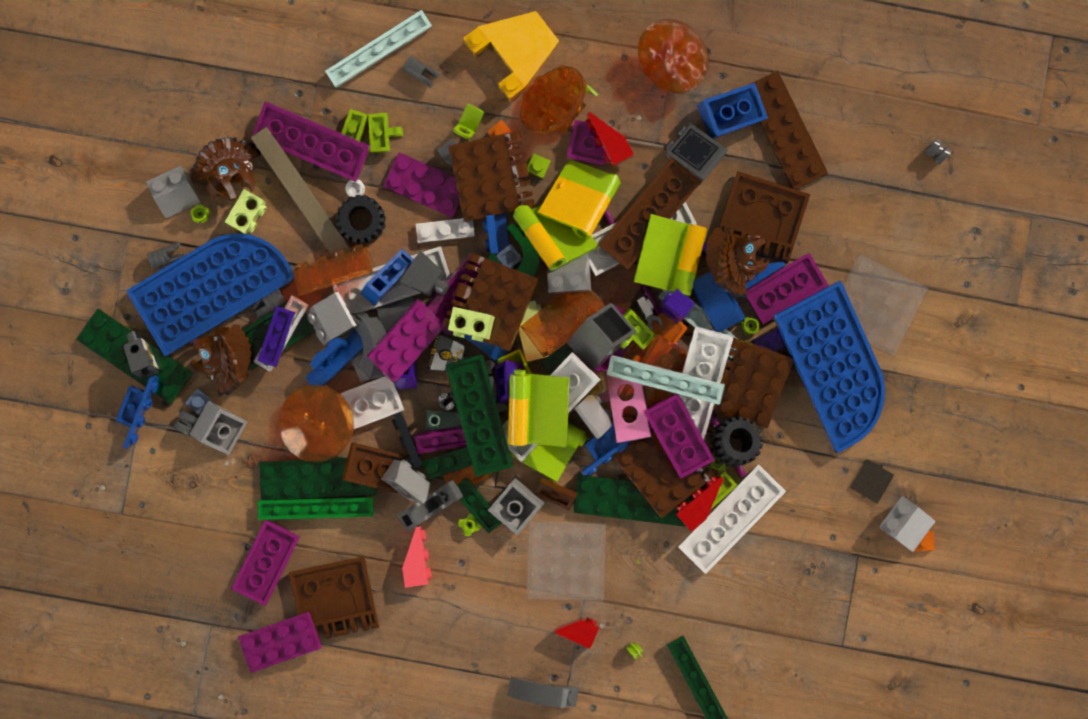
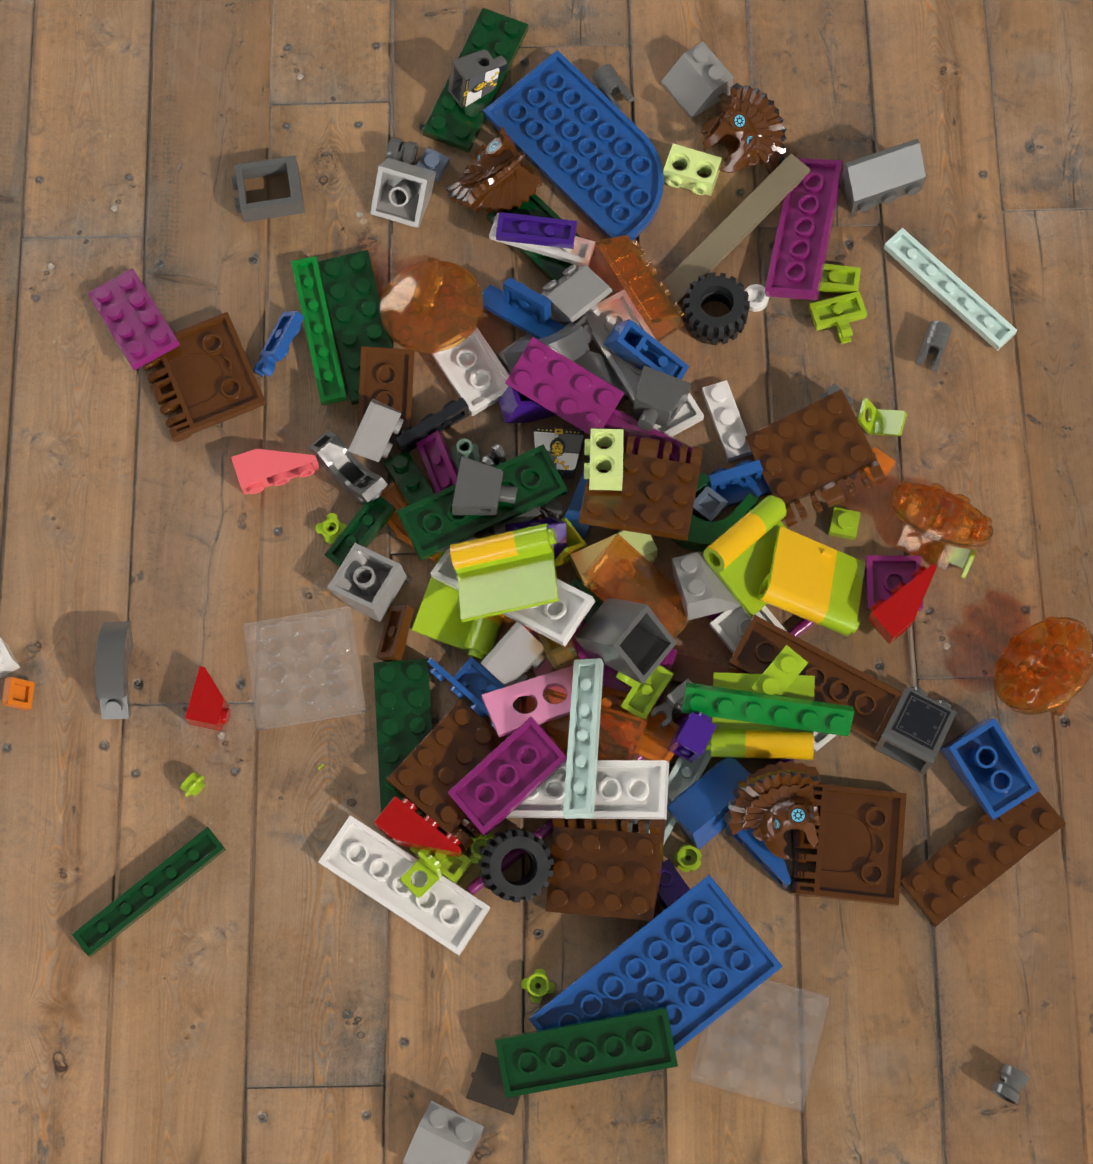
camera: 80 degrees right, 15 degrees down
blue bracket [116,375,159,449] -> none
lime plate [190,204,209,223] -> none
magenta plate [231,520,301,606] -> none
dark grey hinge [251,288,288,320] -> none
magenta plate [383,152,460,218] -> none
yellow wedge [463,11,559,102] -> none
magenta plate [746,253,829,325] -> none
none -> dark grey window [232,155,305,222]
none -> blue plate [254,311,304,377]
none -> lime bracket [400,851,442,898]
none -> dark grey torso [452,457,517,515]
none -> dark green plate [495,1007,678,1098]
none -> lime plate [521,969,555,1003]
none -> green plate [681,682,854,737]
none -> lime plate [751,645,808,696]
none -> slope [840,138,926,213]

